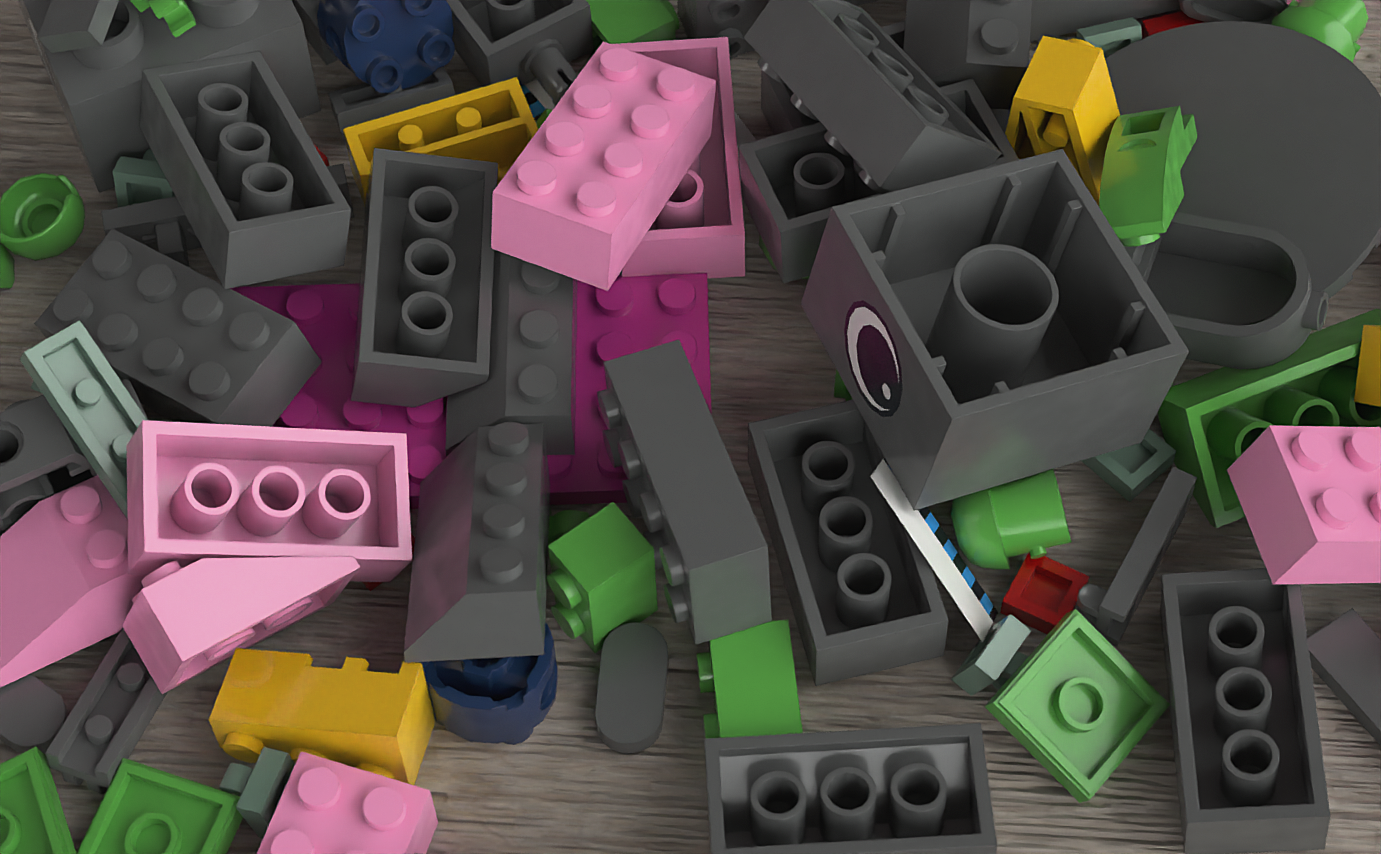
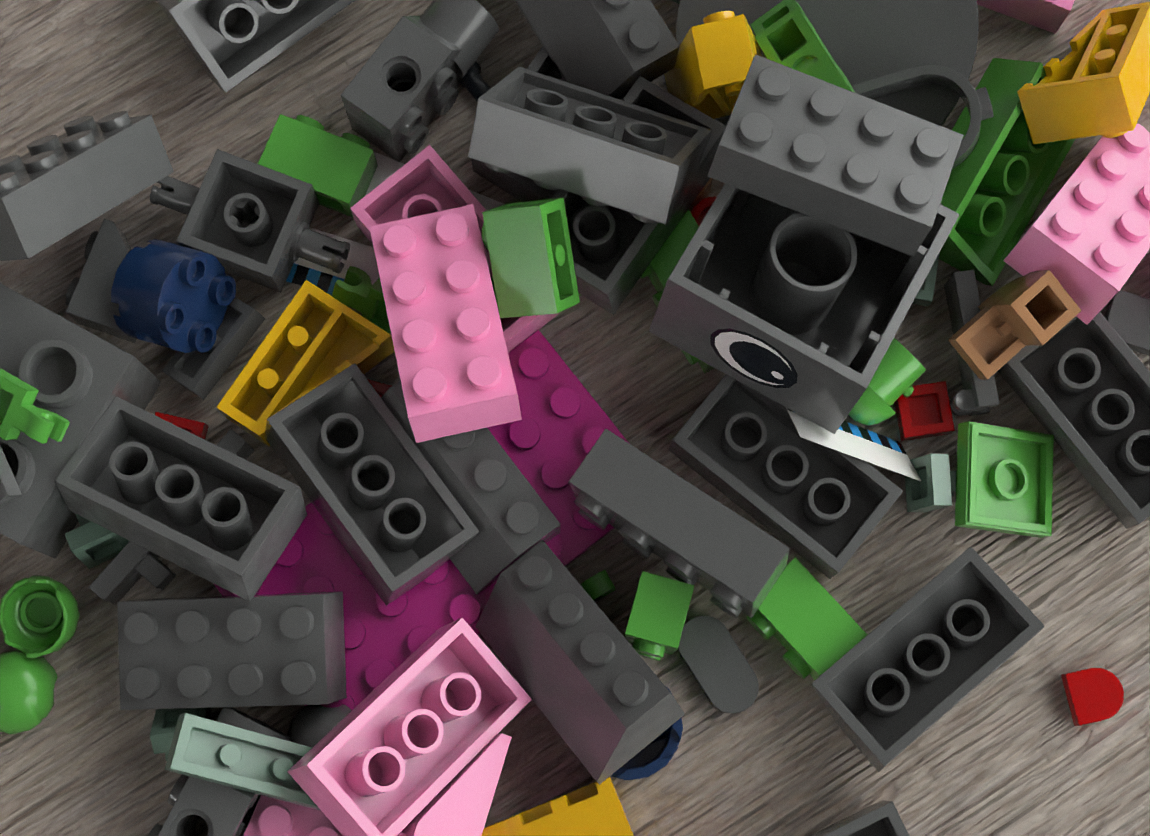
camera: 40 degrees left, 20 degrees up
none -> bright green brick [482,197,580,318]
none -> dark grey brick [707,54,964,256]
none -> medium nougat brick [948,270,1082,380]

